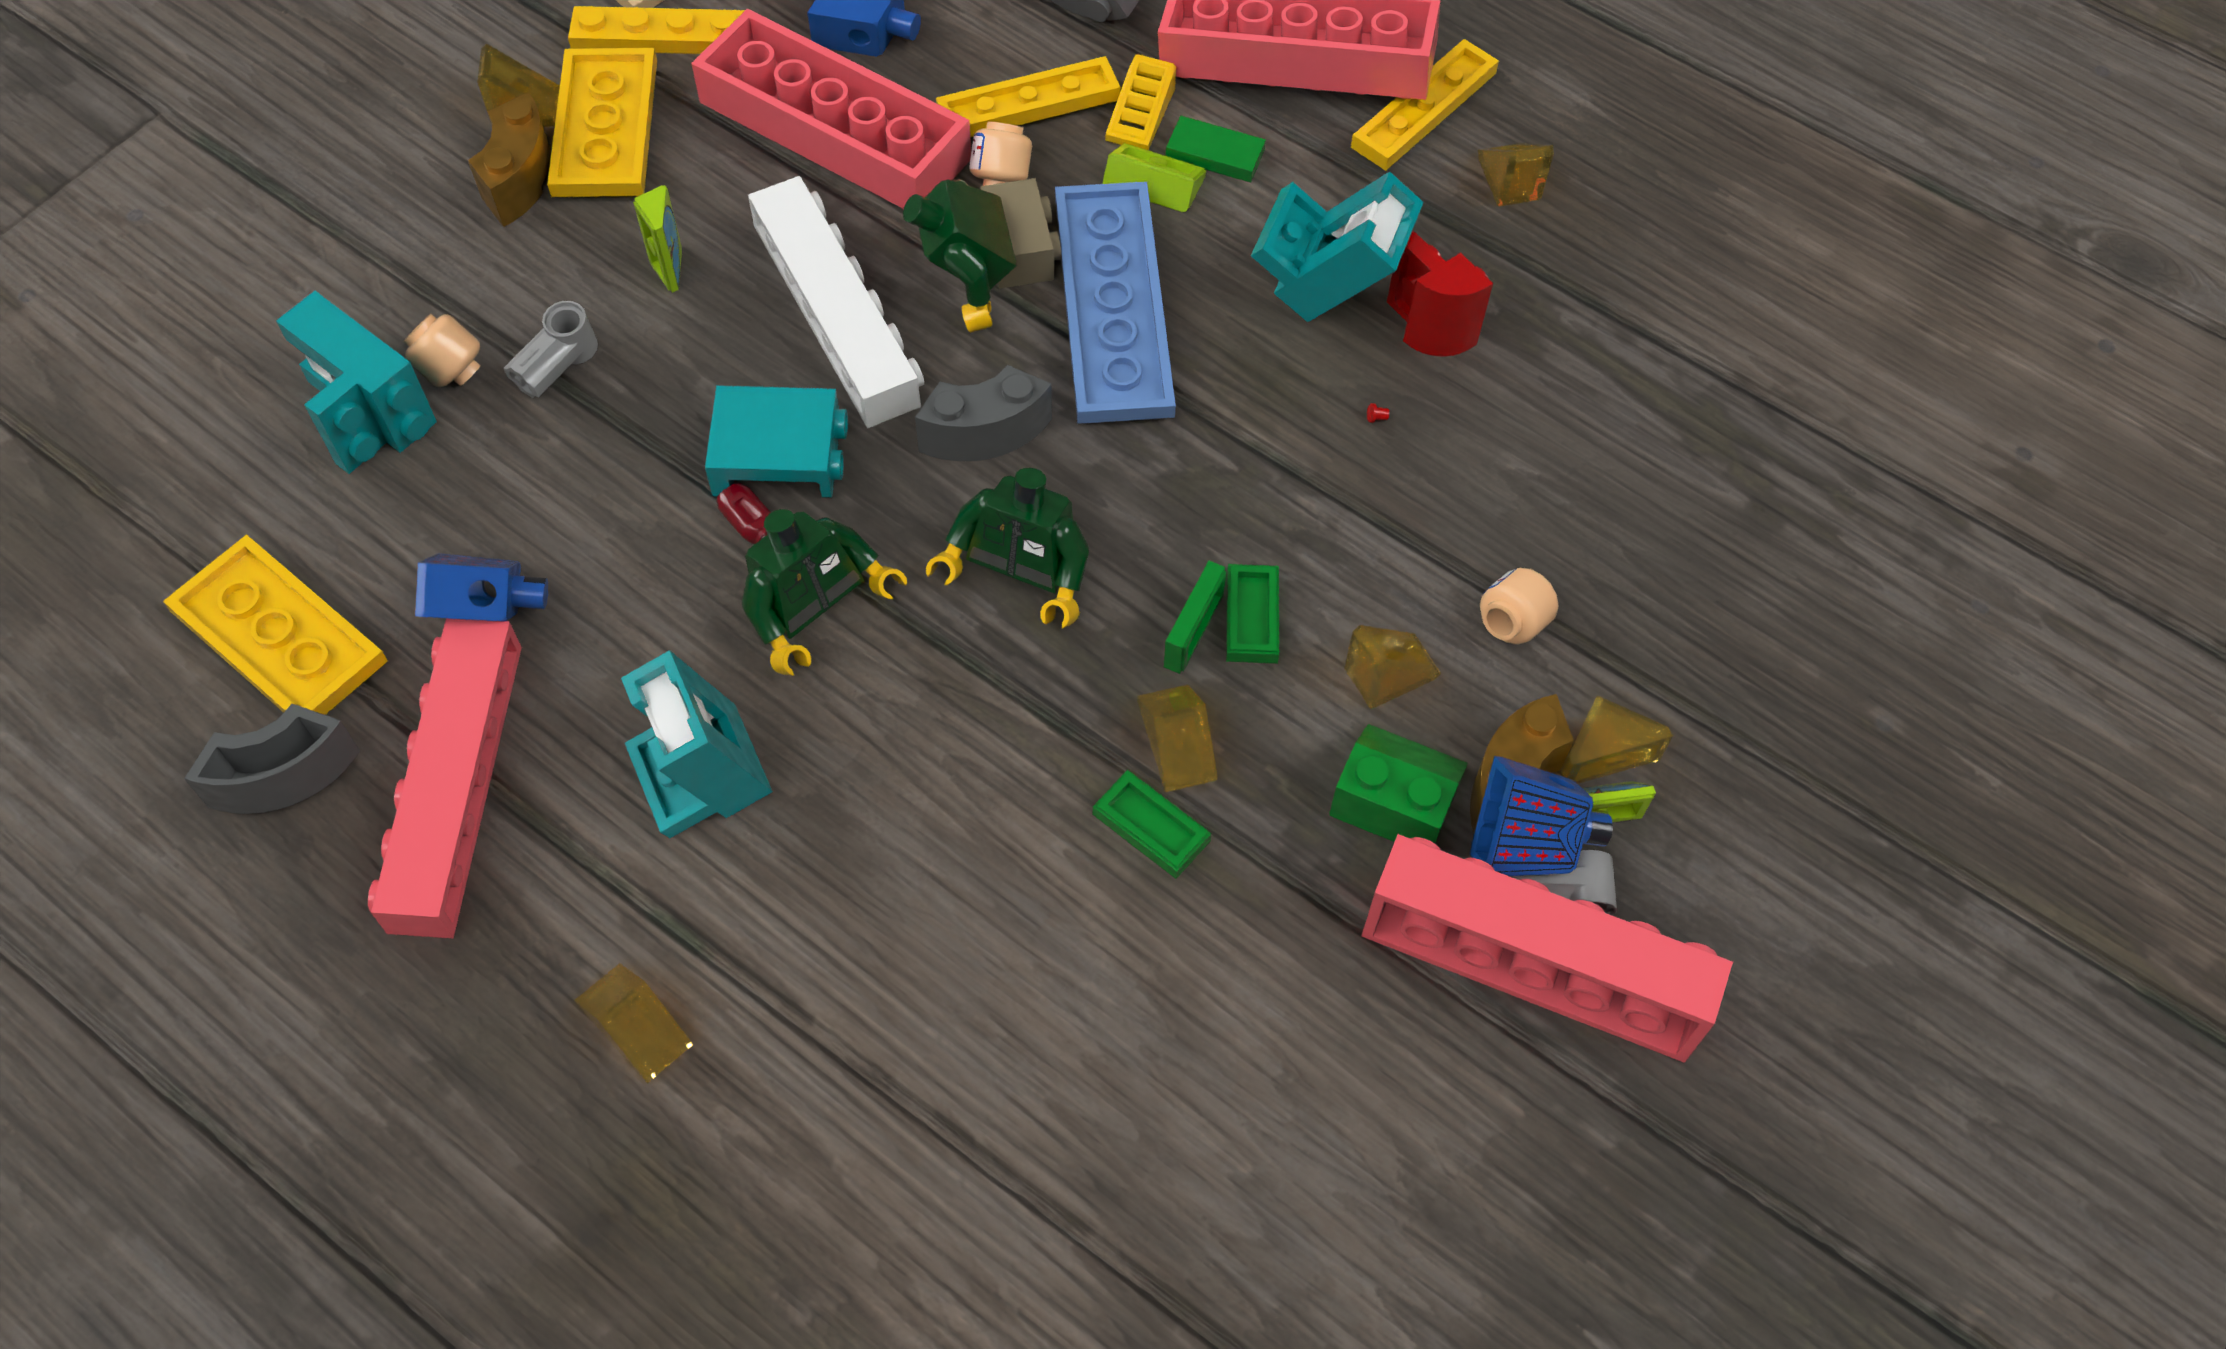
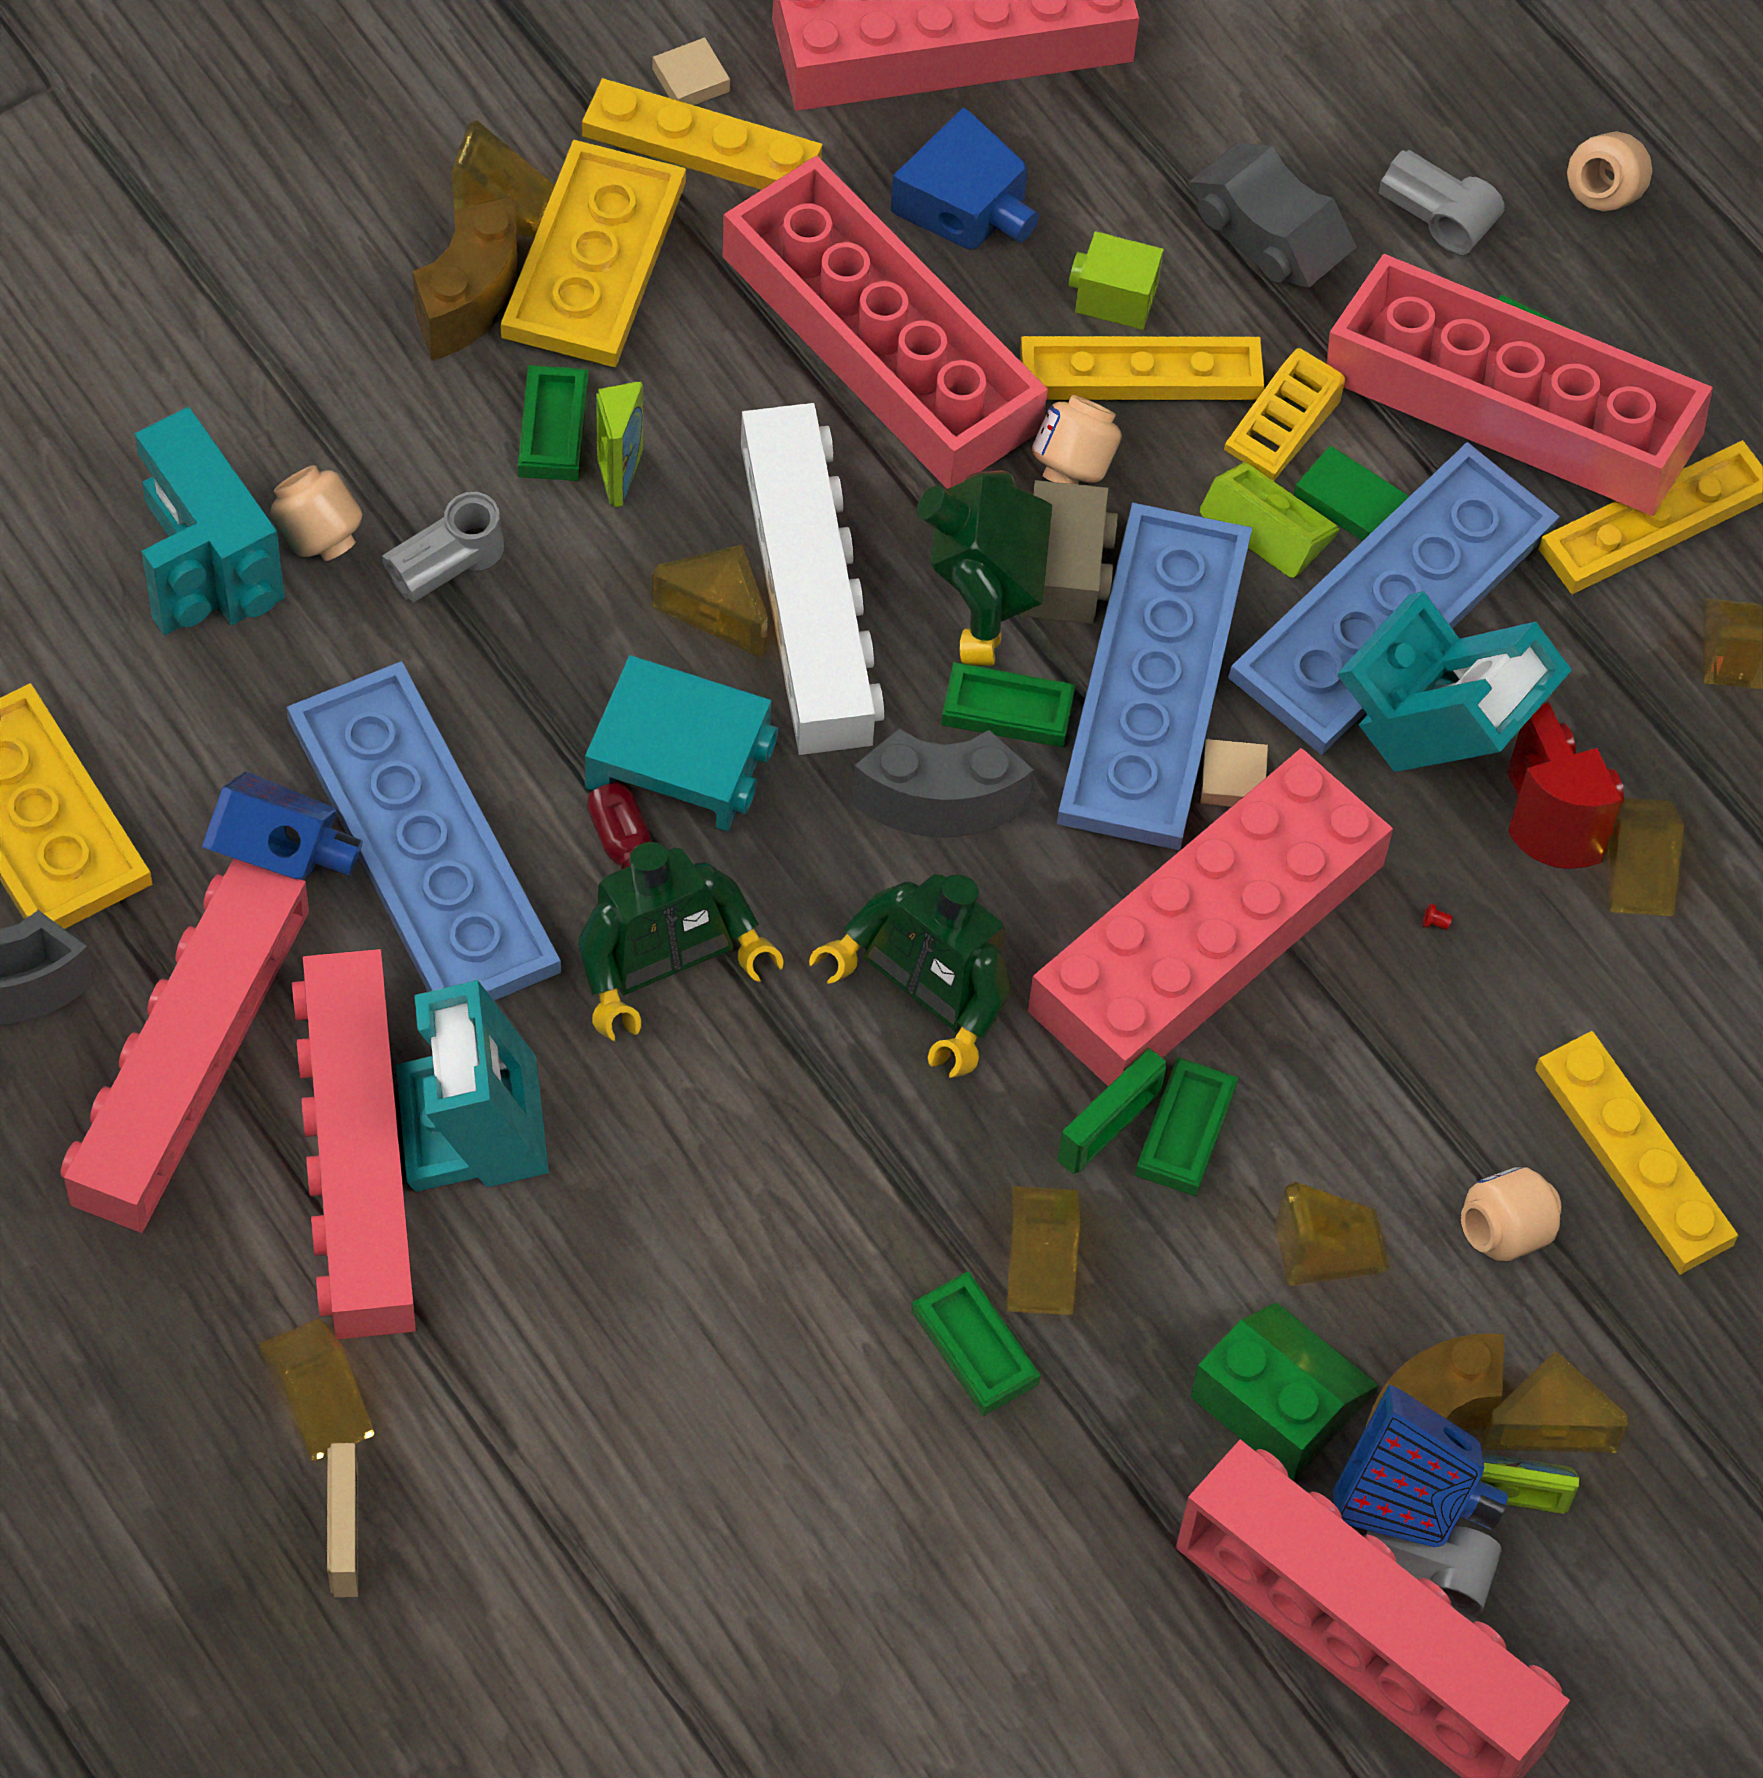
camera: 15 degrees right, 0 degrees up
none -> medium blue plate [286,661,561,1001]
none -> coral brick [292,949,416,1340]
none -> tan tile [327,1443,358,1598]
none -> green tile [517,365,589,481]
none -> clear yellow slope [652,544,768,658]
none -> green tile [941,662,1076,748]
none -> coral brick [1028,748,1393,1086]
none -> lime brick [1069,231,1164,330]
none -> tan tile [1200,739,1268,807]
none -> medium blue plate [1228,442,1560,755]
none -> yellow plate [1535,1031,1738,1275]
none -> clear yellow slope [1608,798,1684,916]

